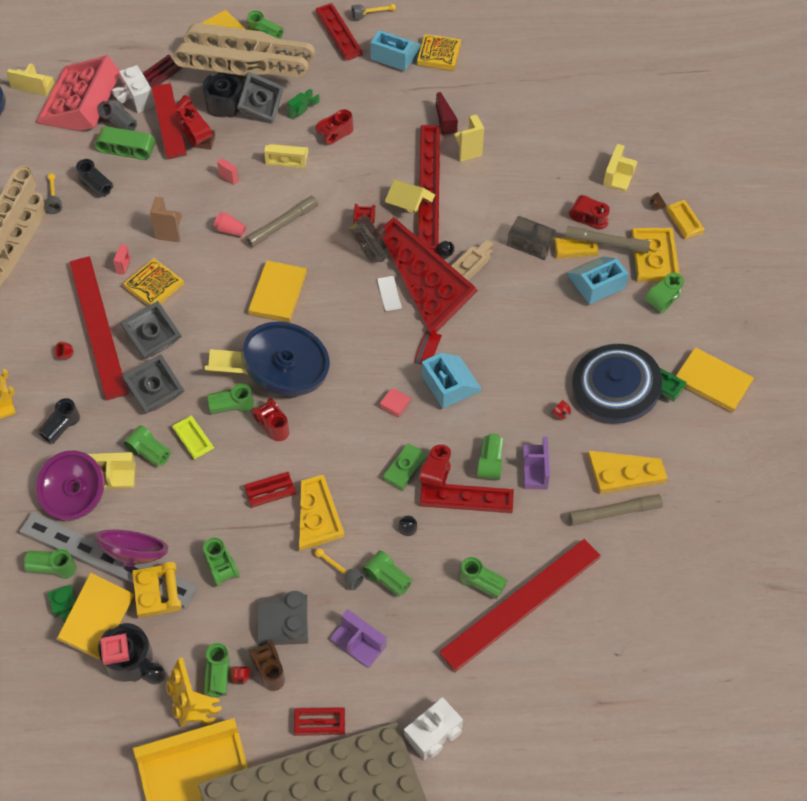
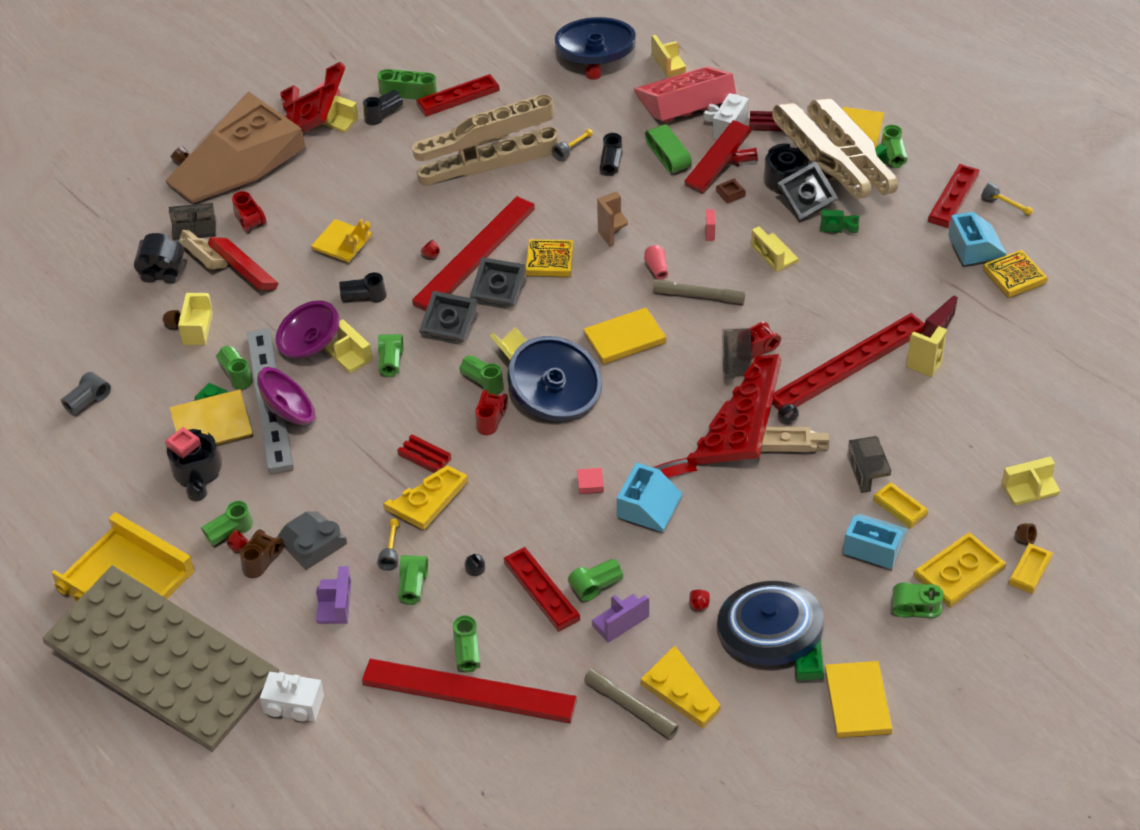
camera: 55 degrees right, 10 degrees down
dark grey piece [98,101,138,131] -> none
coral tile [113,244,131,275] -> none
yellow plate [132,562,182,618] -> none
yellow plate [166,658,222,727] -> none
neon yellow tile [172,415,214,460] -> none
red piece [177,105,212,146] -> none
bright green piece [203,537,240,587] -> none
red tile [294,707,345,736] -> none
red piece [315,109,354,145] -> none
white sticker [378,276,402,311] -> none
bright green plate [383,443,427,491] -> none
light yellow panel [385,179,435,212] -> none
red piece [420,444,451,488] -> none
dark tan piece [565,226,650,253] -> none
red piece [569,195,610,230] -> none

